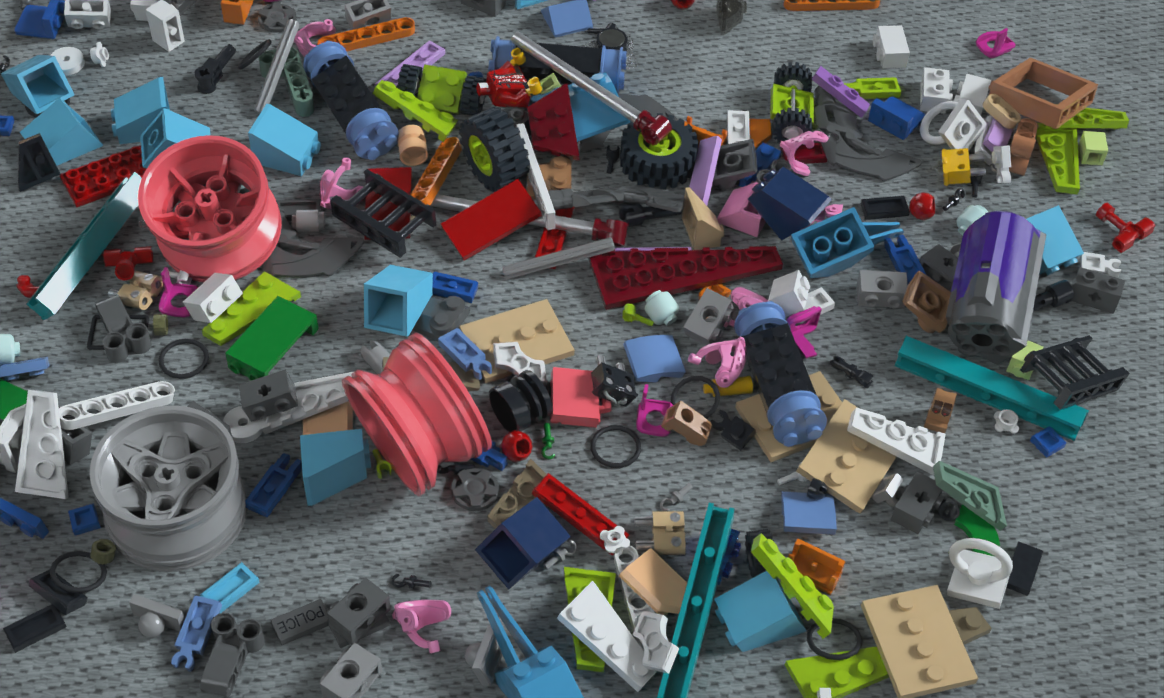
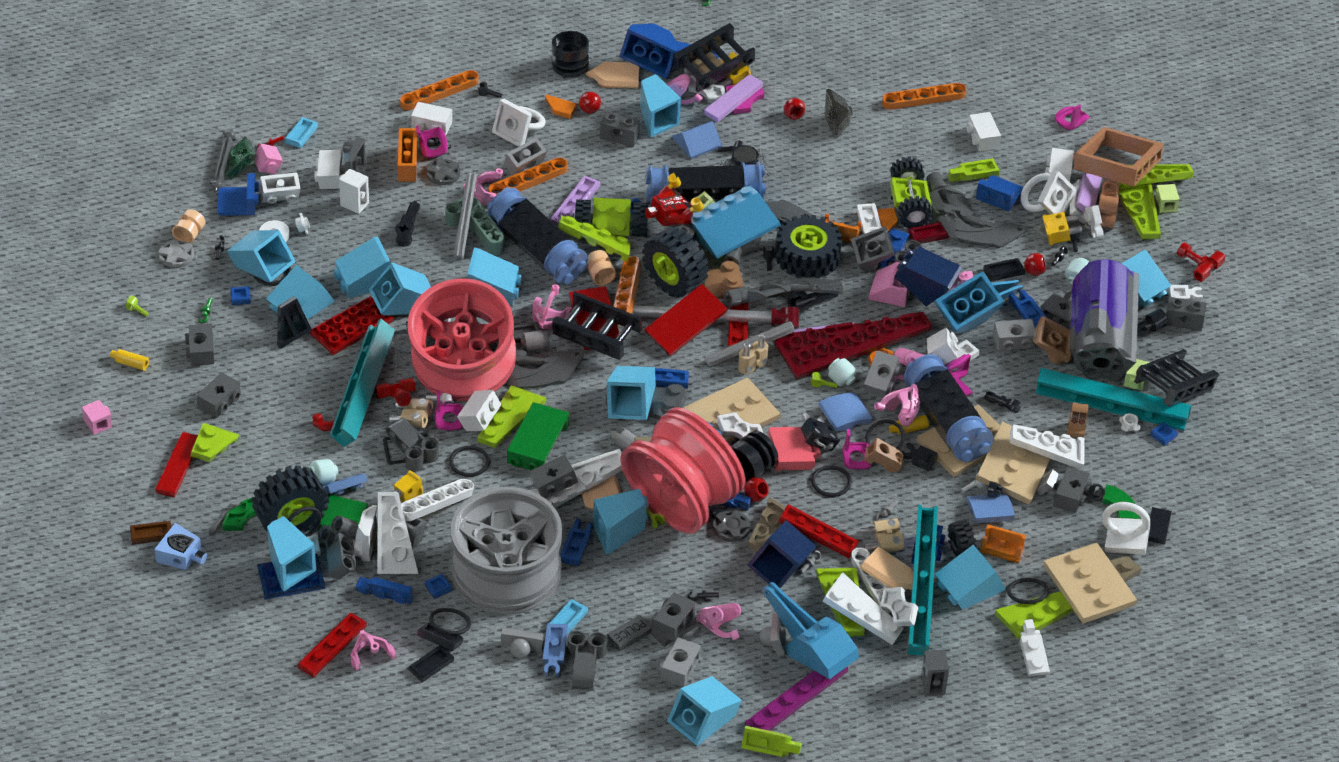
camera: 10 degrees left, 5 degrees down
olive axle [90,539,116,564] -> none
olive axle [153,314,169,336] -> none
black piece [238,39,271,70] -> none
flat silver piece [511,31,672,145] -> none
white tile [516,123,555,230] -> none
dark red wing [527,84,580,161] -> none
green hand [541,423,555,460] -> none
white plate [600,526,630,553] -> none
tan slope [682,187,724,250] -> none
lavender tile [690,136,722,206] -> none
lime wing [751,533,834,639] -> none
bright pink helmet [780,131,829,176] -> none
medium lavender plate [812,66,870,118] -> none
white brick [920,67,953,114] -> none
sand green wing [933,461,1007,531] -> none
tan beam [983,94,1021,129] -> none
none -> yellow piece [394,470,426,512]
none -> tan piece [738,334,768,374]

